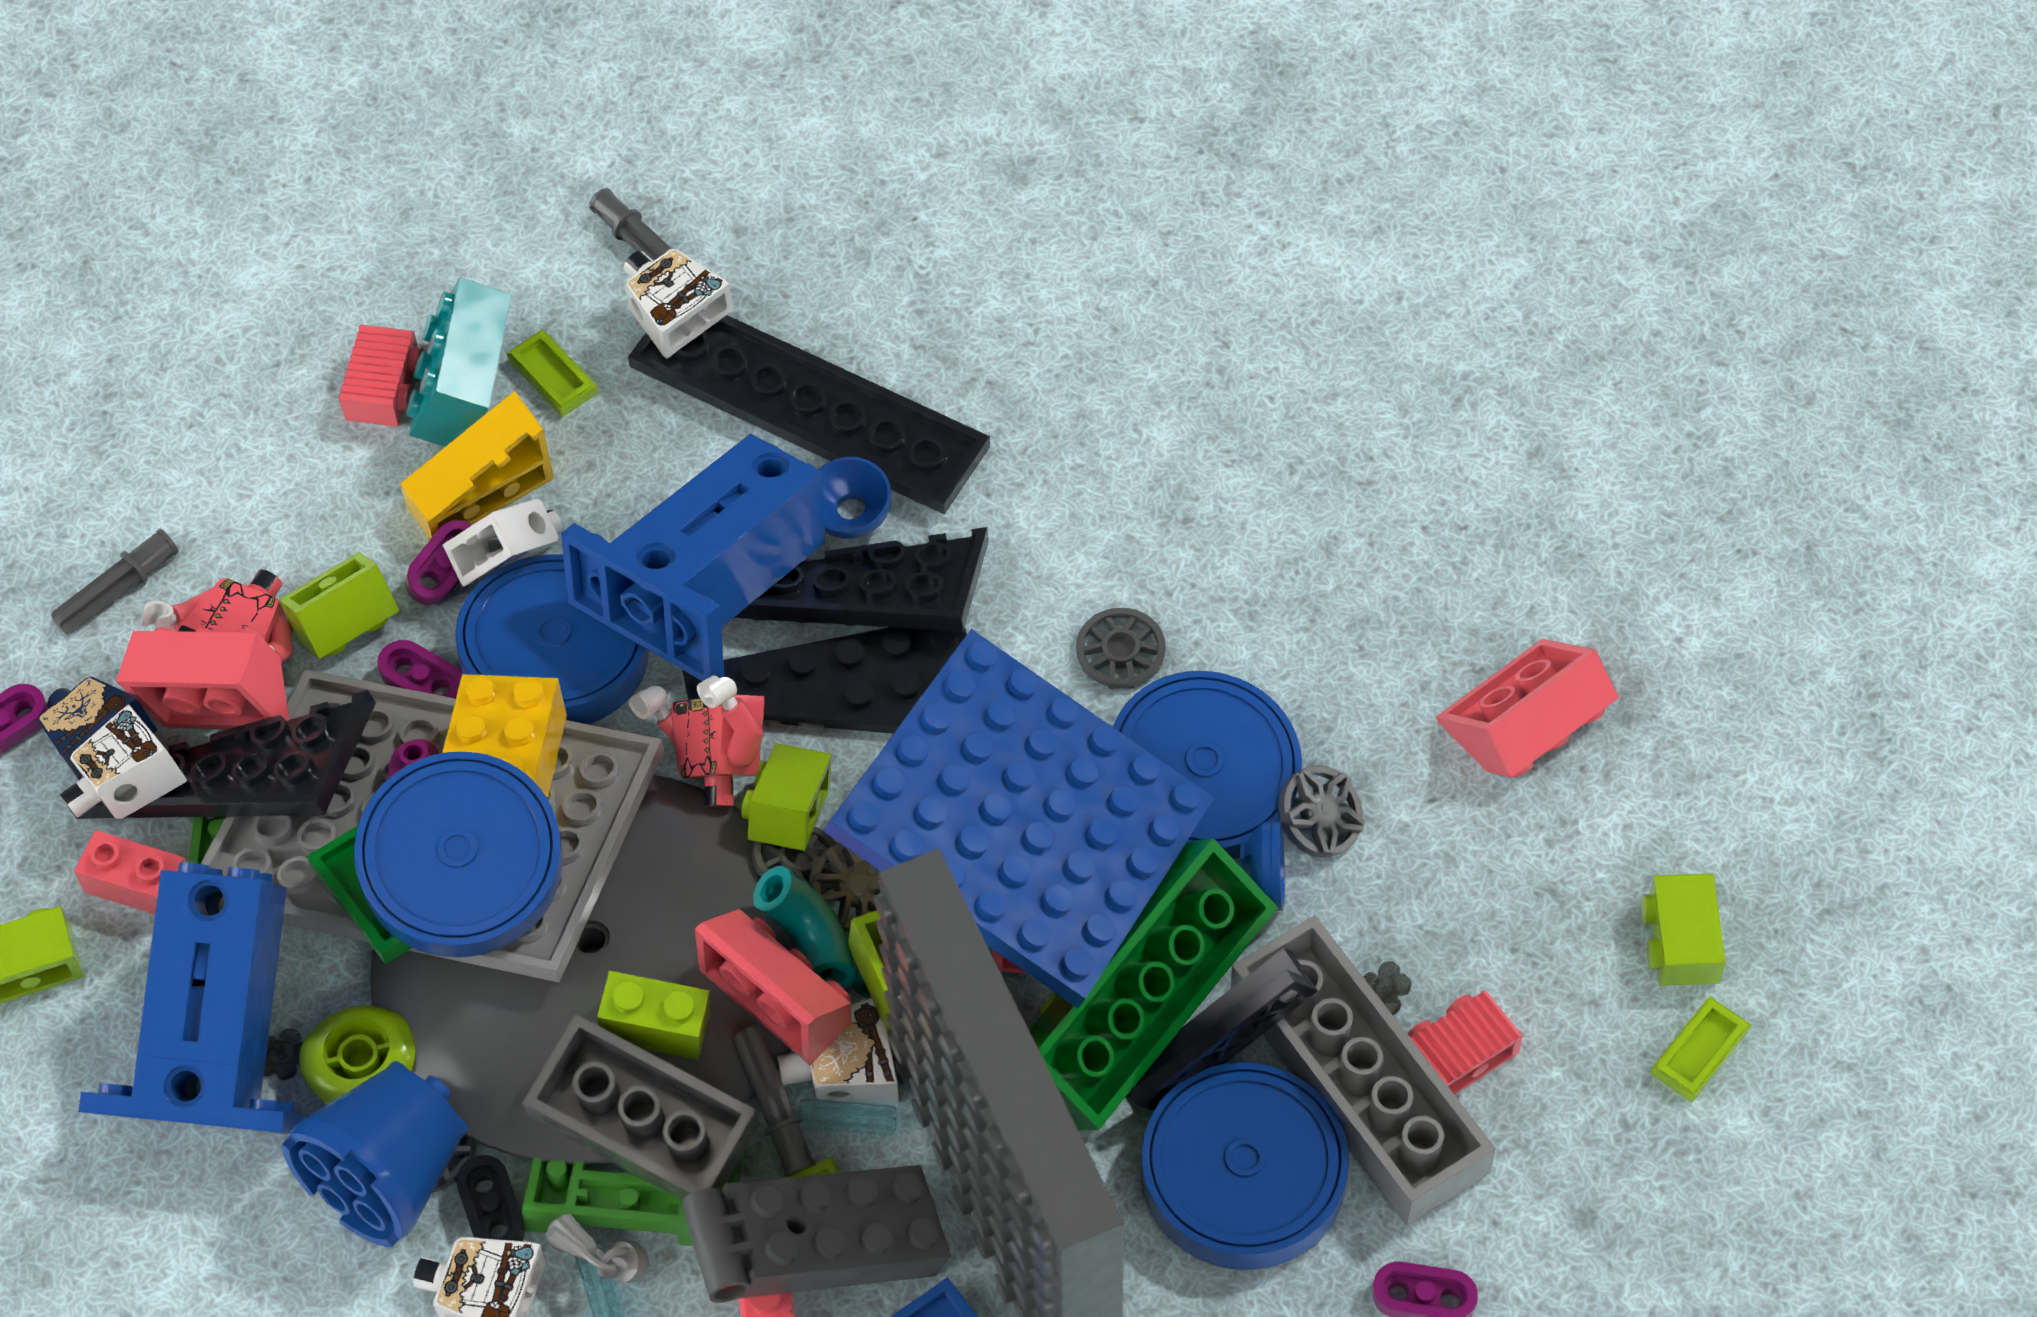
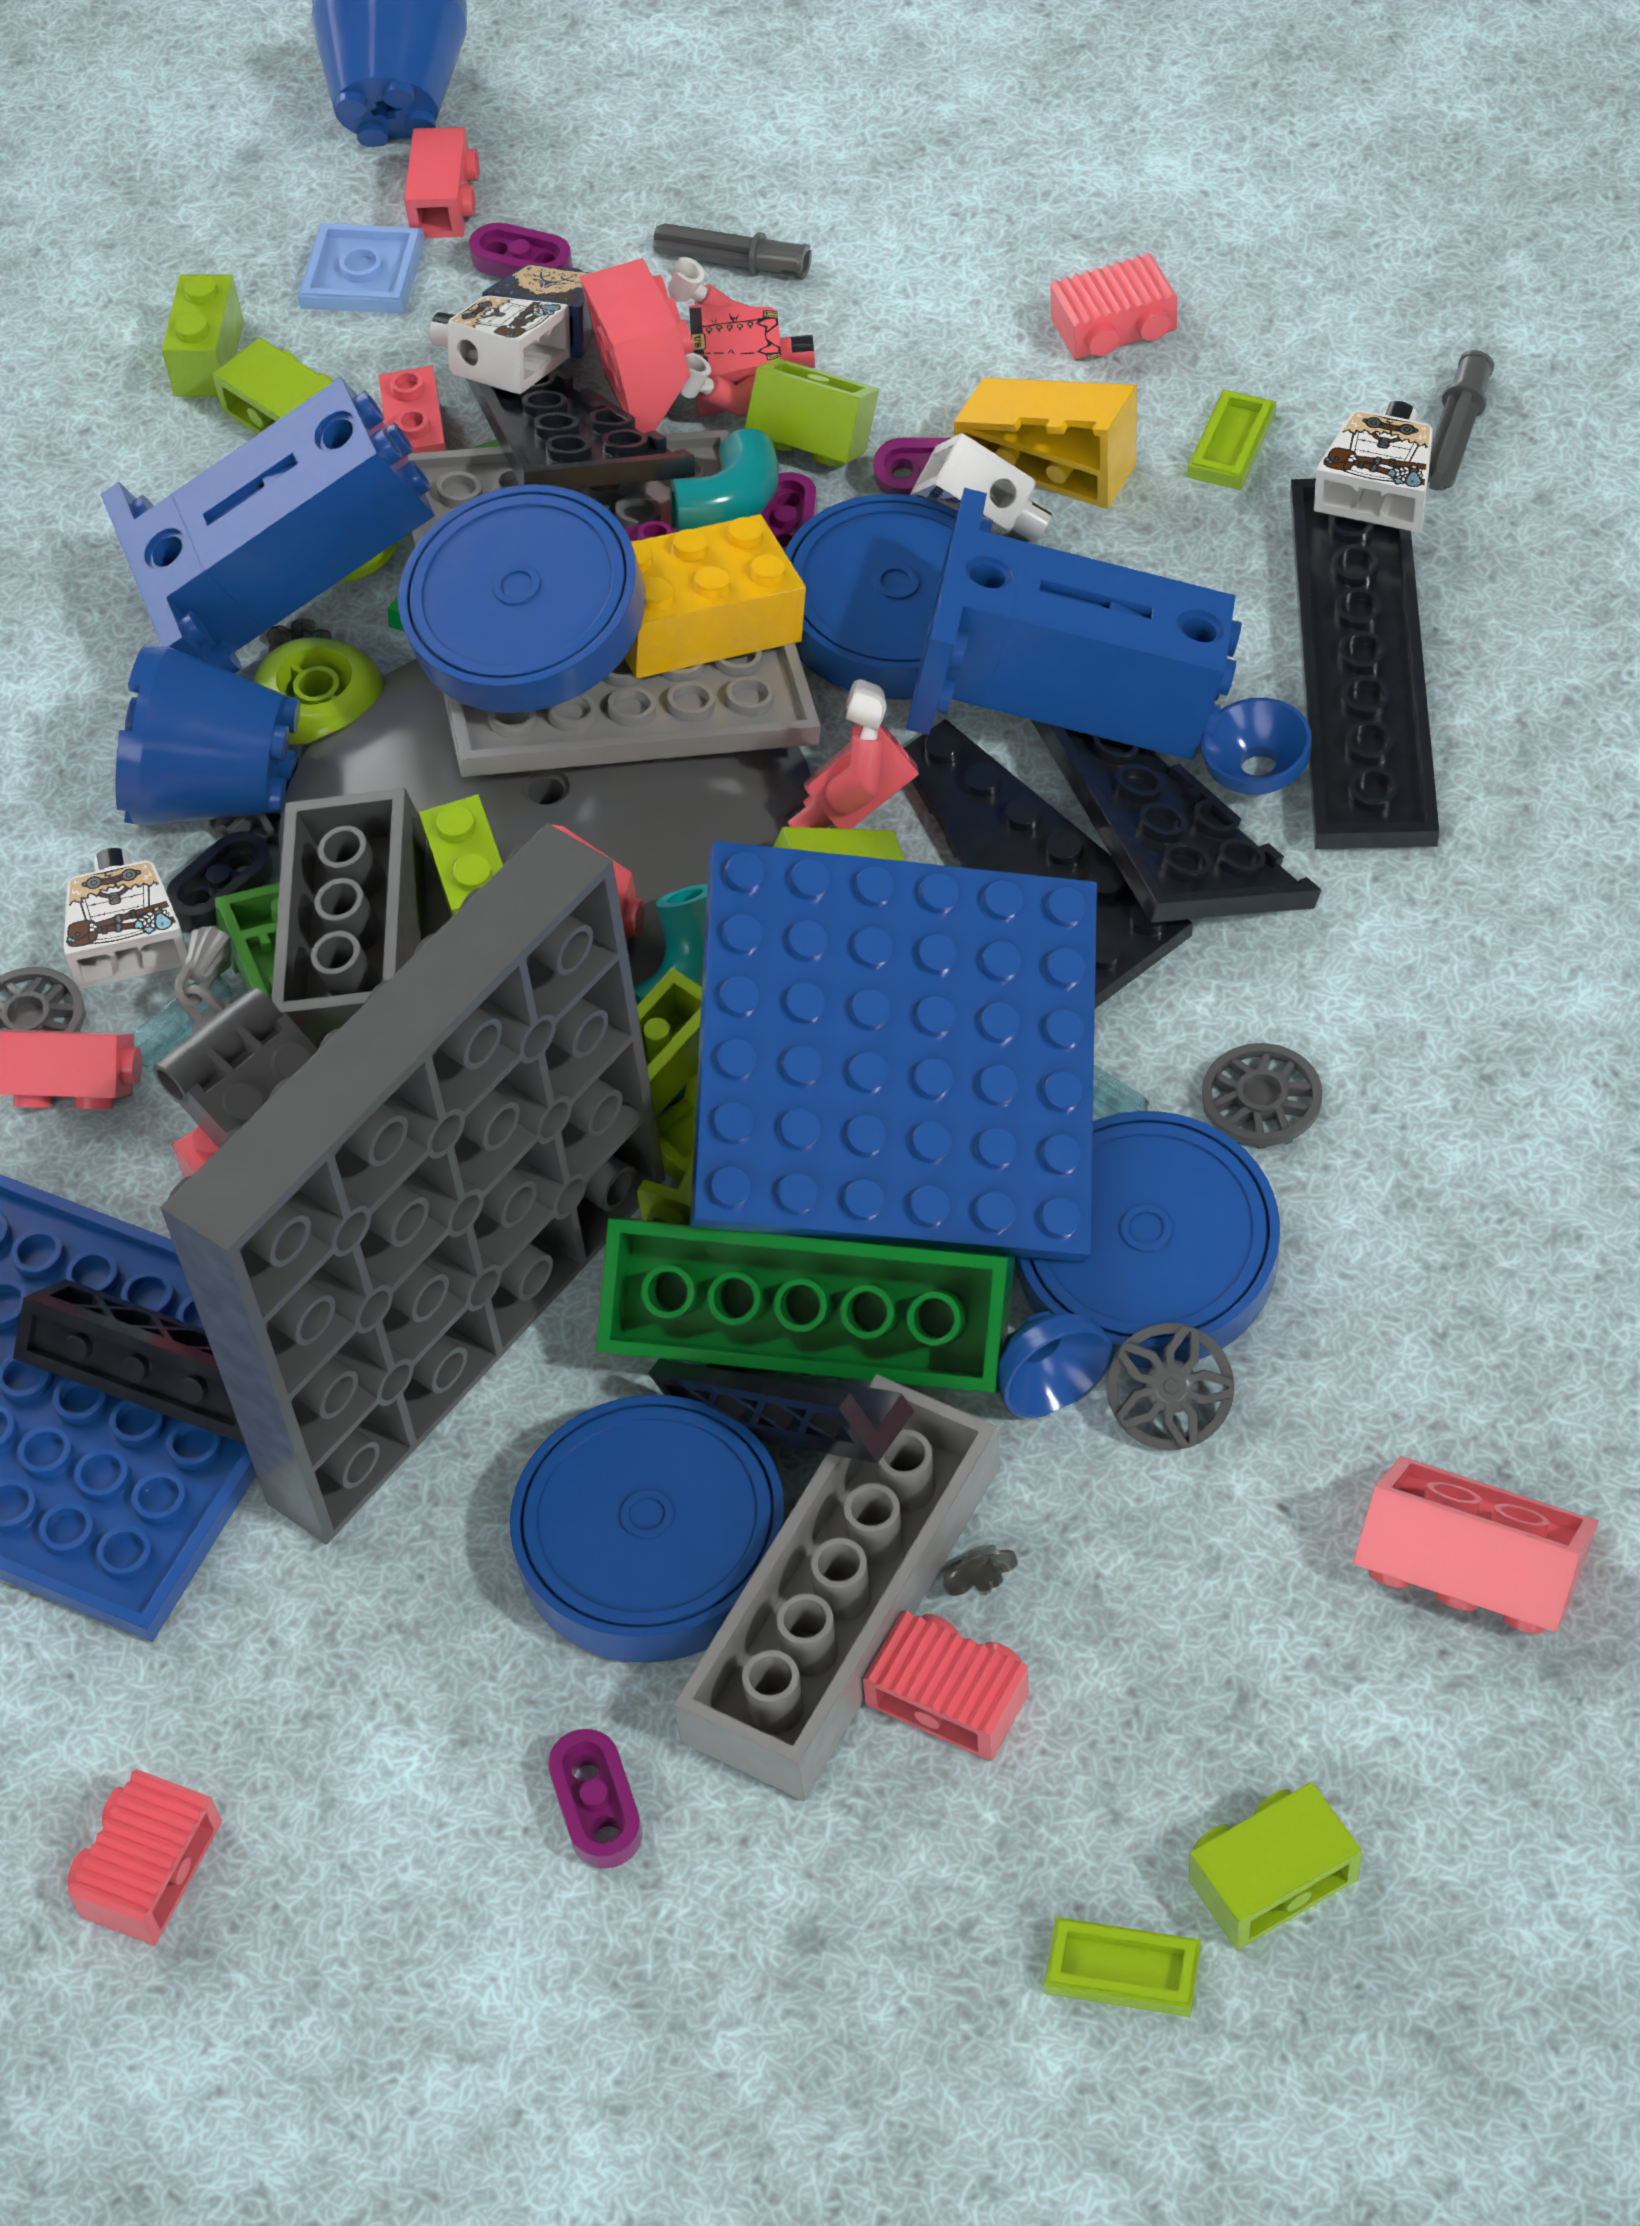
camera: 65 degrees right, 5 degrees down
brick [406,277,512,447] -> none
none -> teal cylinder [670,428,779,531]

